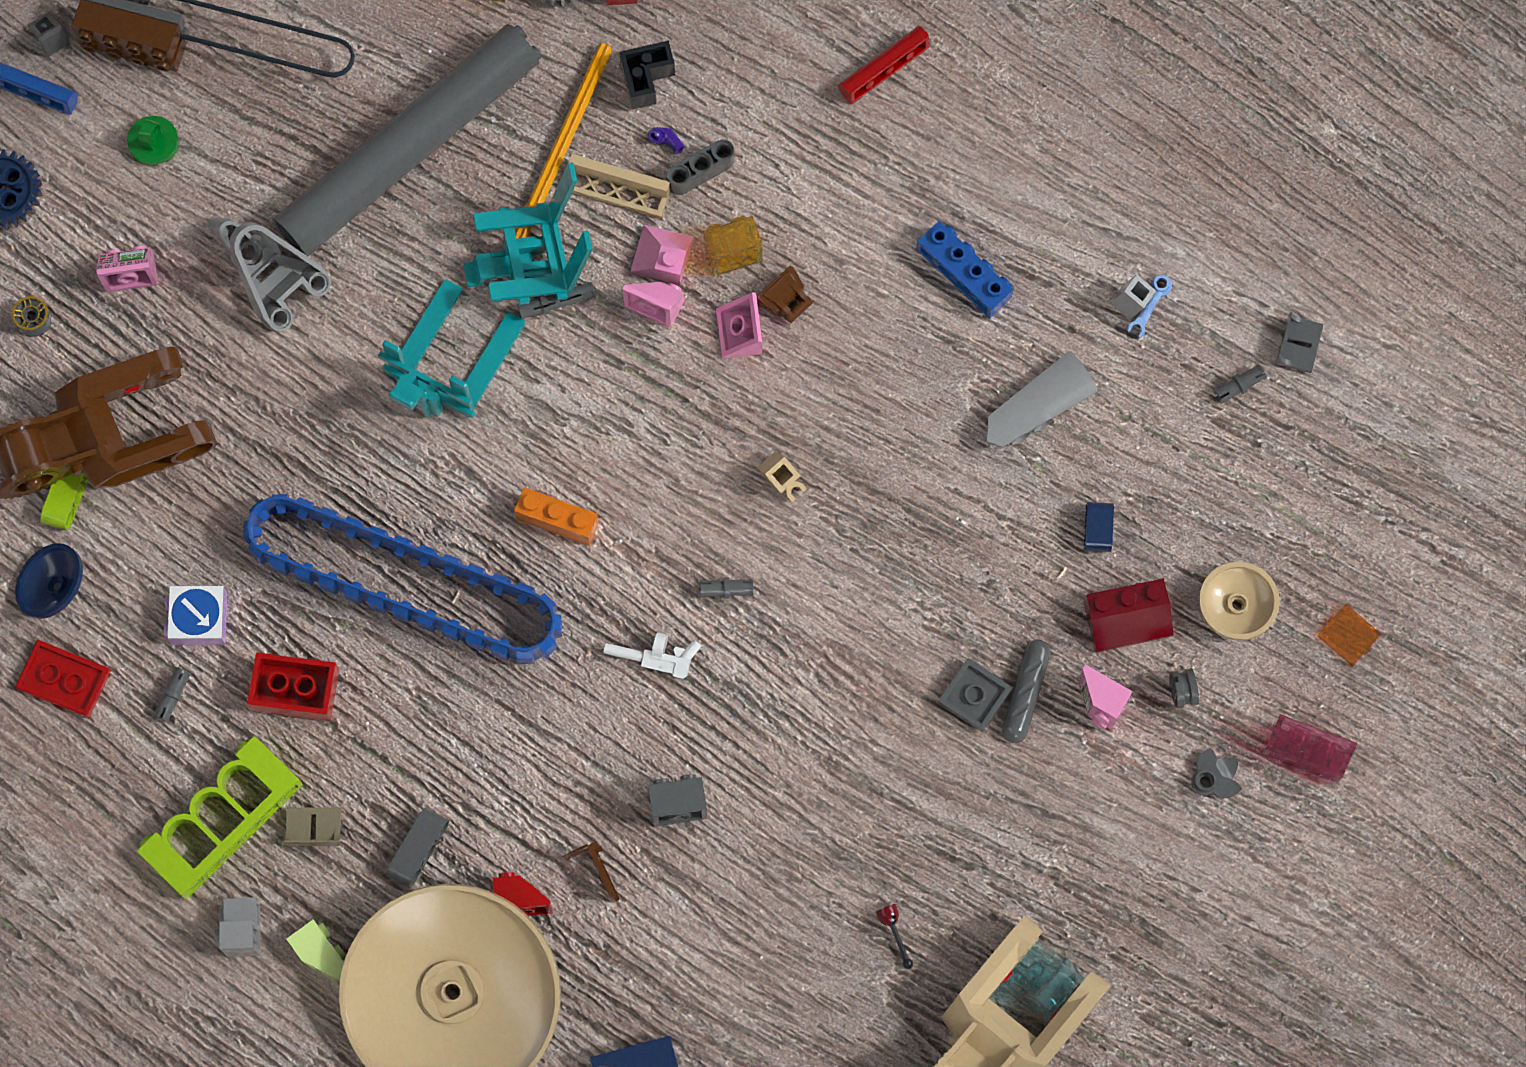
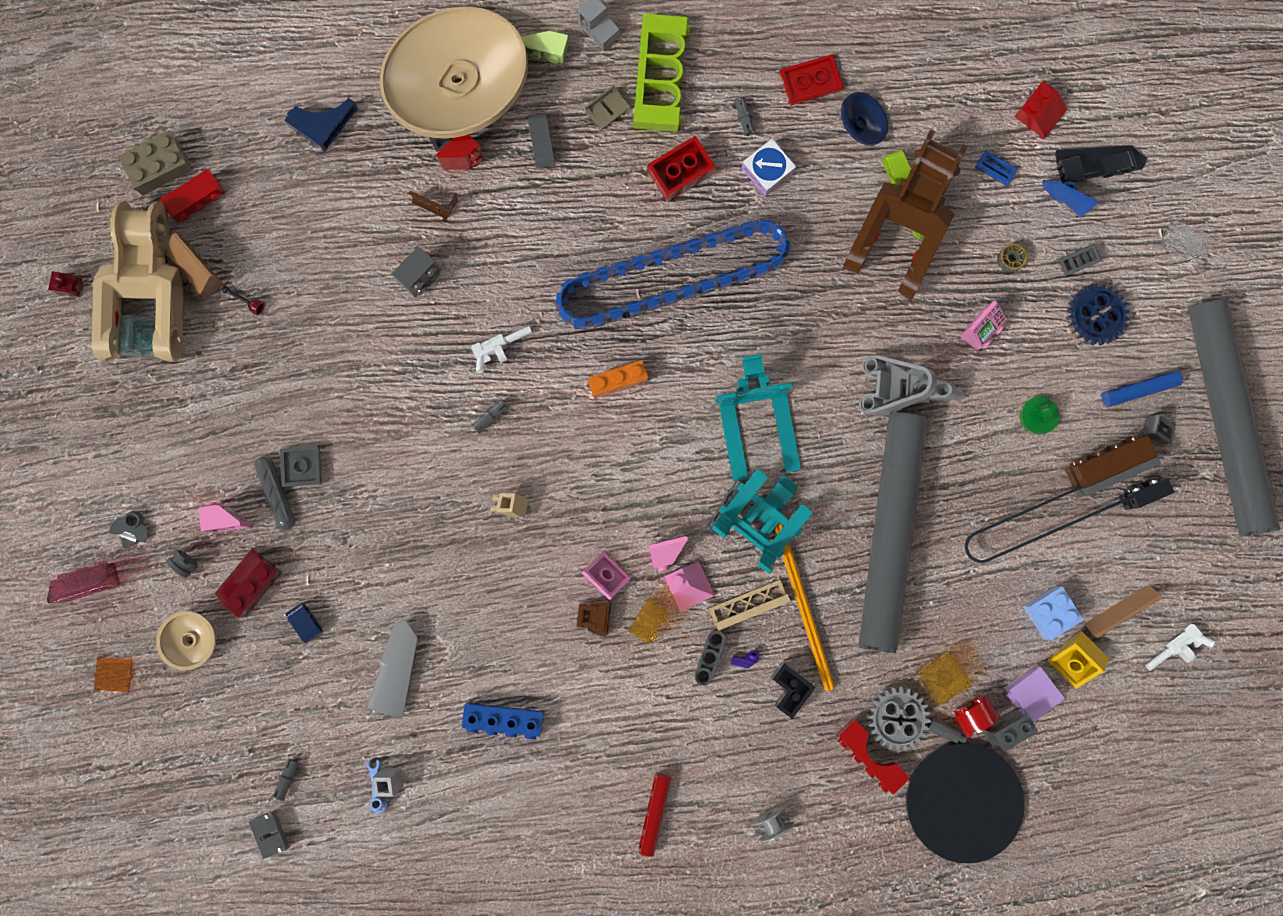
camera: 140 degrees right, 10 degrees up
none -> medium nougat slope [165,233,224,299]

